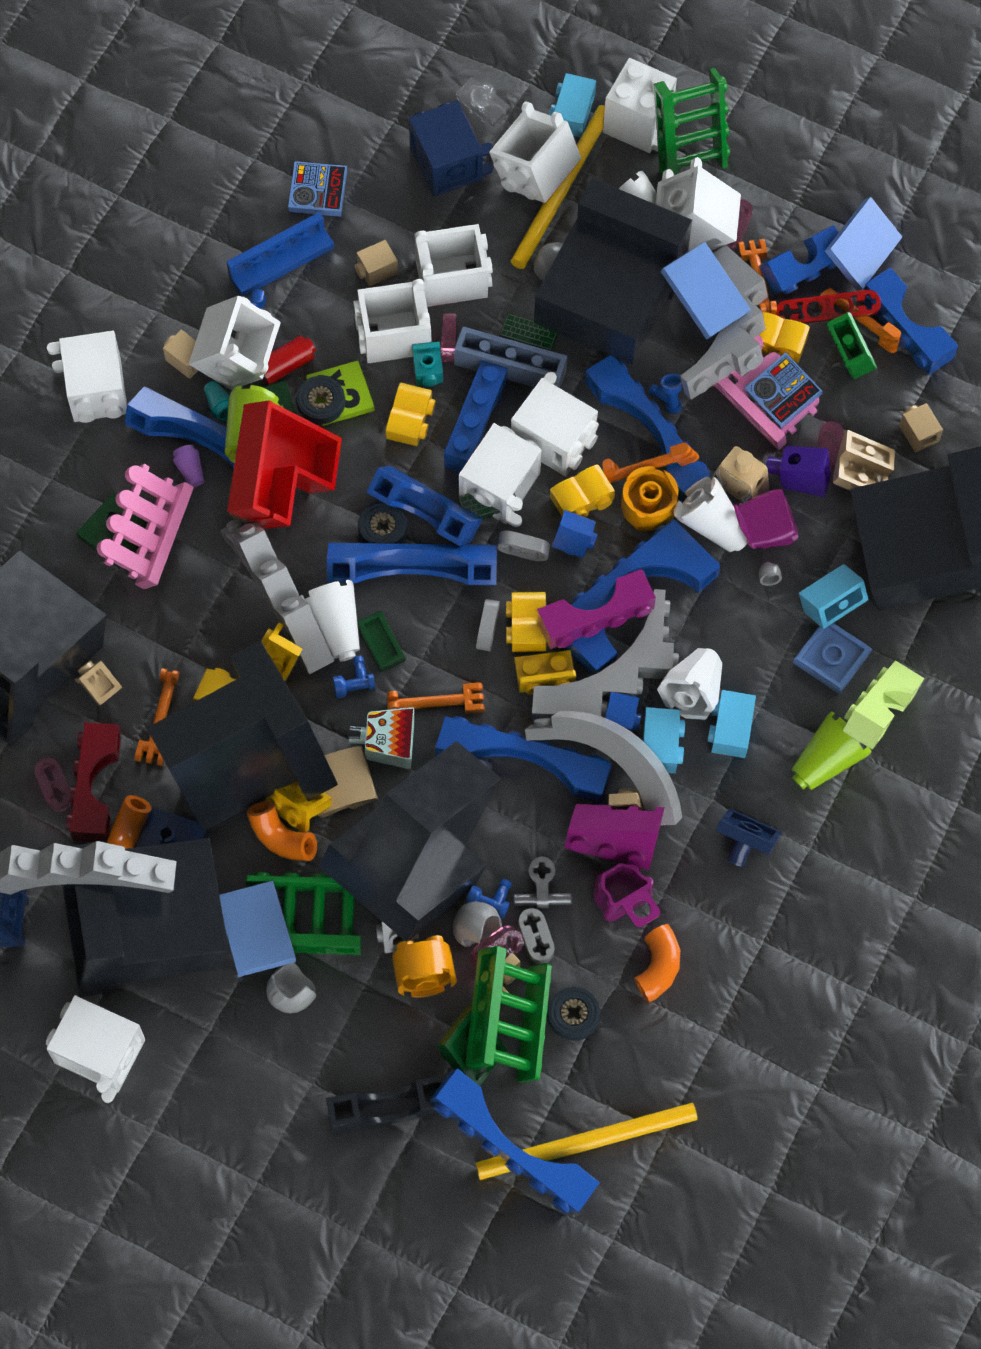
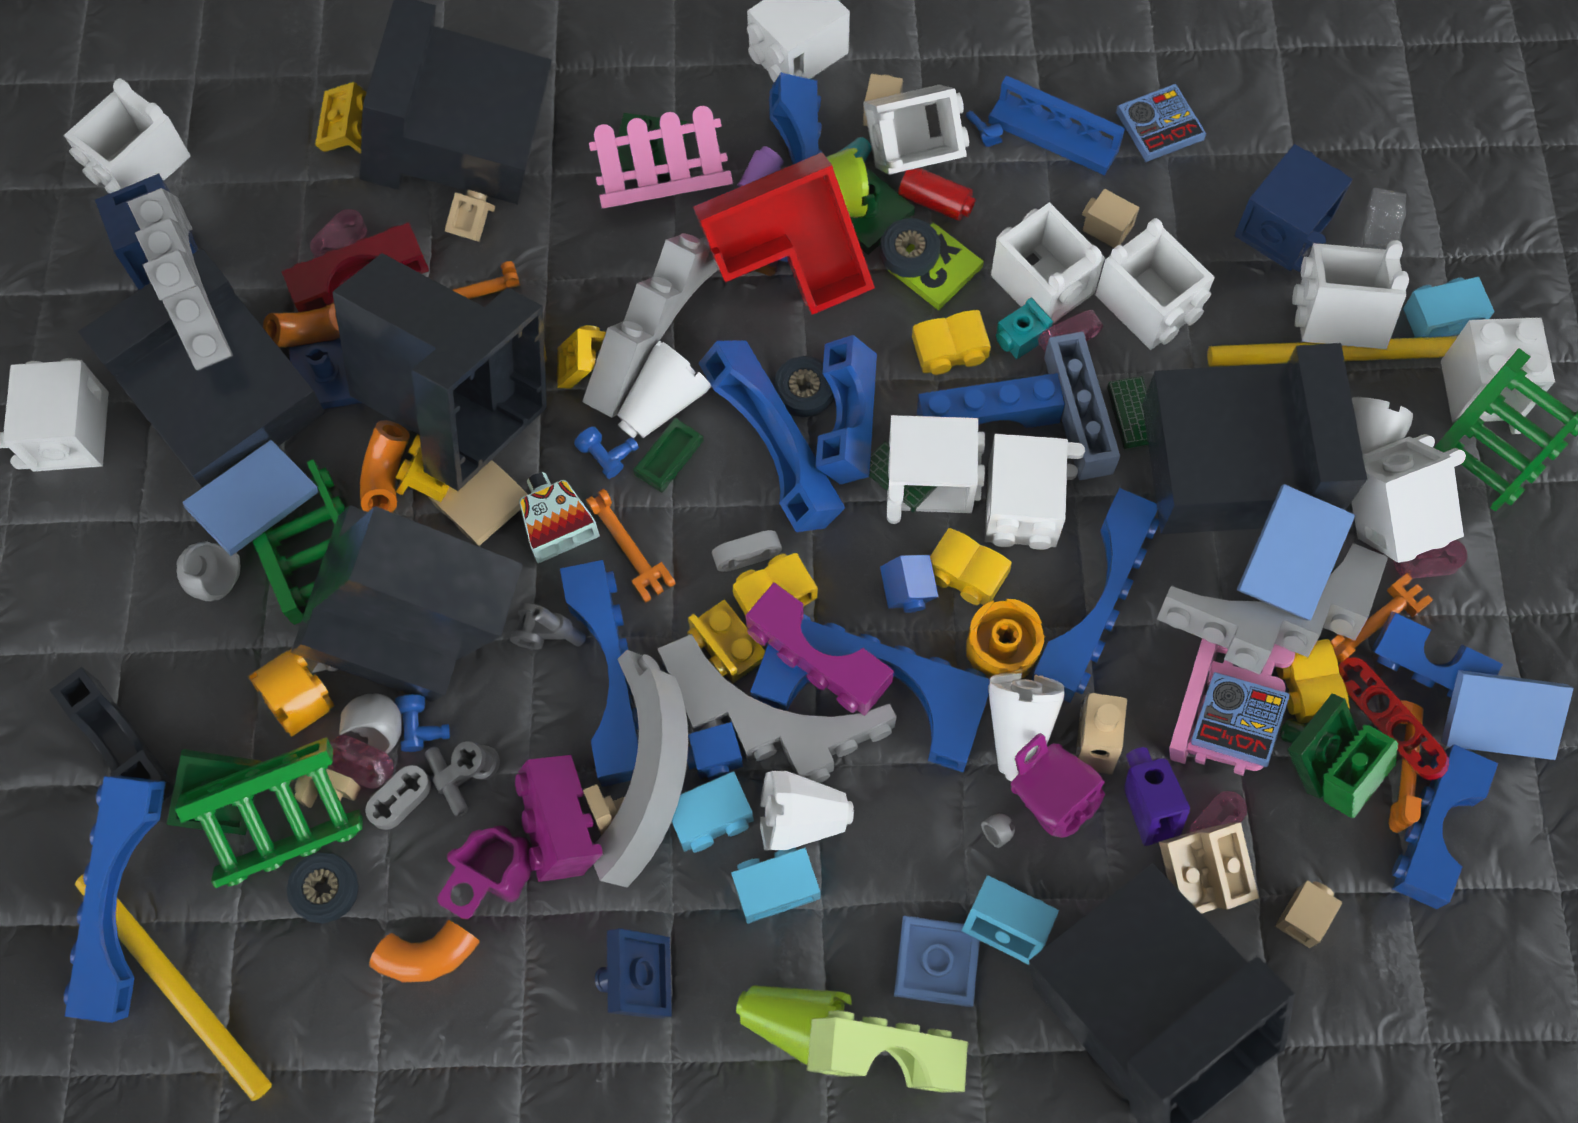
camera: 65 degrees right, 0 degrees up
light grey beam [497,531,550,561] -> none
orange hinge [602,443,699,483] -> none
blue piece [649,373,683,414] -> none
none -> dark green tile [1280,693,1358,799]

